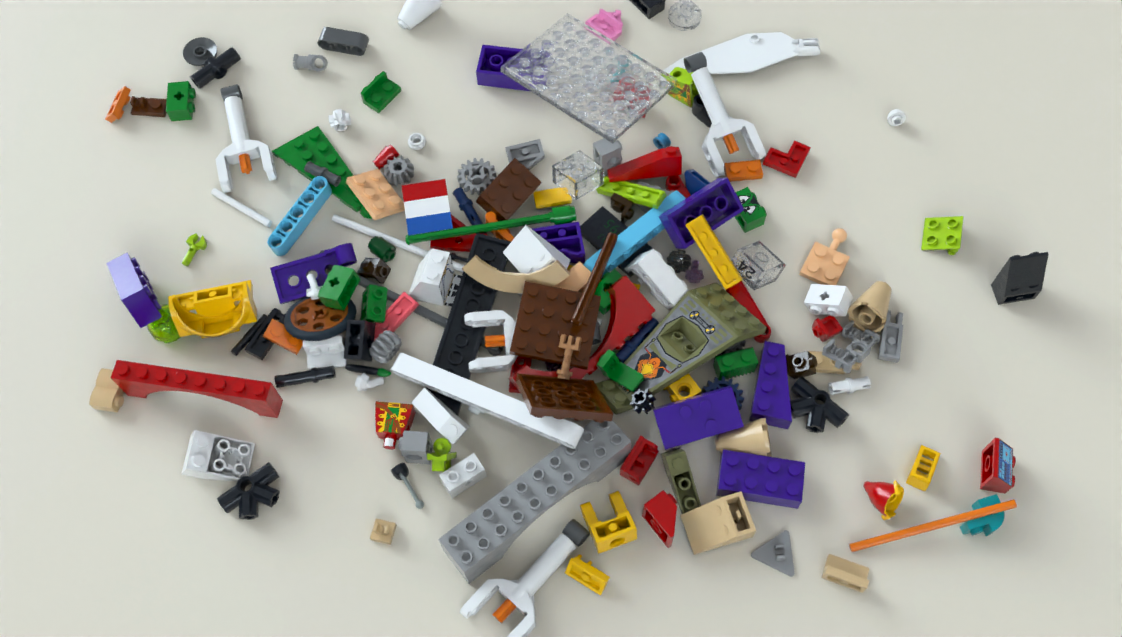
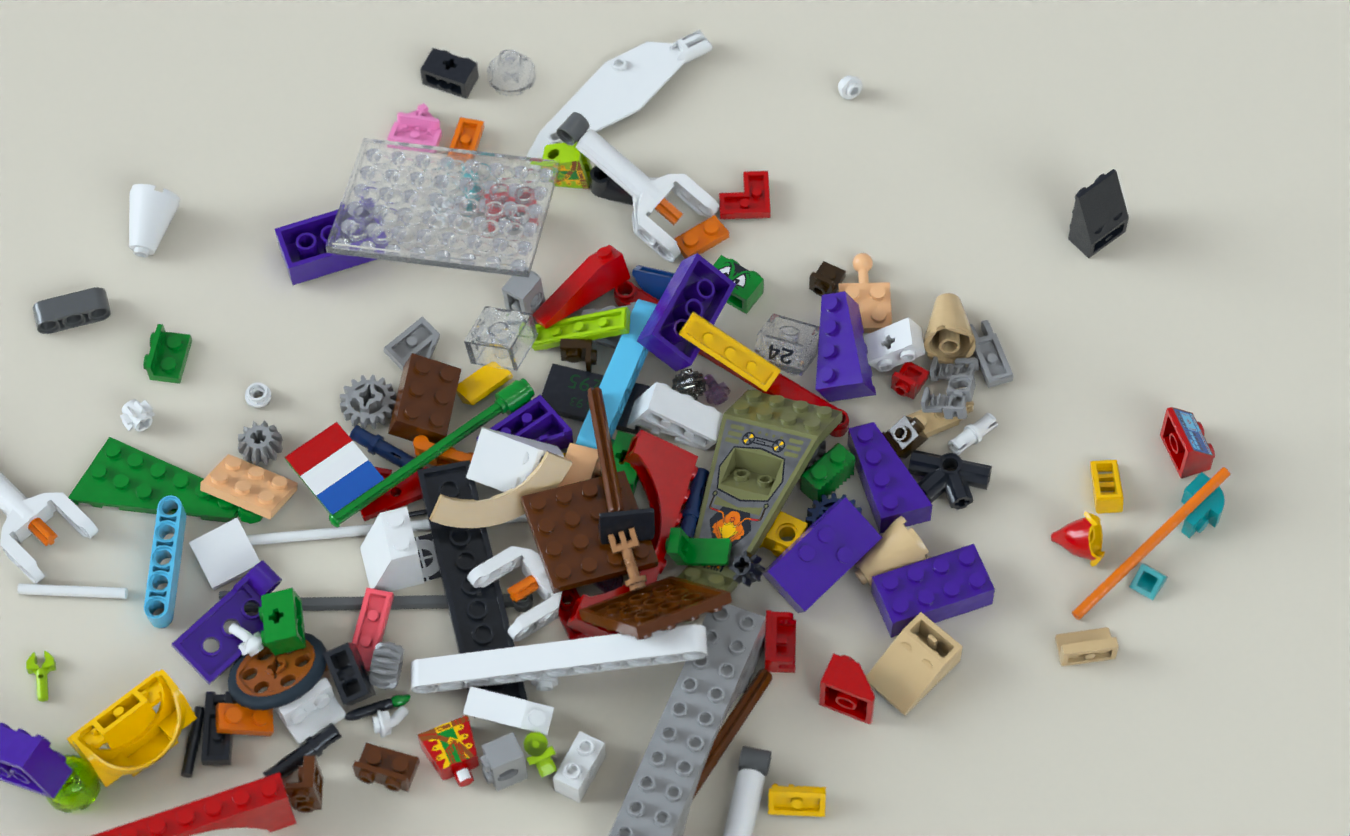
camera: 30 degrees left, 5 degrees down
light grey connector [293,54,328,71] -> none
dark grey pin [304,161,341,187] -> none
dark brown bracket [357,257,391,284] -> none
green bracket [360,284,387,323] -> none
dark green brick [368,236,396,262] -> none
red cone [372,144,400,170] -> none
hinge [391,463,424,509] -> none
yellow brick [580,491,637,554] -> none
dark azure bush [653,133,671,149] -> none
olive slope [661,448,701,514] -> none
light grey piece [751,530,795,577] -> none
lime hinge [921,216,964,255] -> none
none -> white tile [189,518,260,590]
none -> reddish brown bracket [285,755,324,813]
none -> reddish brown bracket [353,743,420,792]
none -> orange plate [447,117,484,167]
none -> black slope [598,508,655,545]
none -> reddish brown axle [692,669,772,801]
none -> dark brown bracket [809,261,846,296]
none -> dark purple wedge [815,291,876,402]
none -> teal slope [1129,563,1168,600]

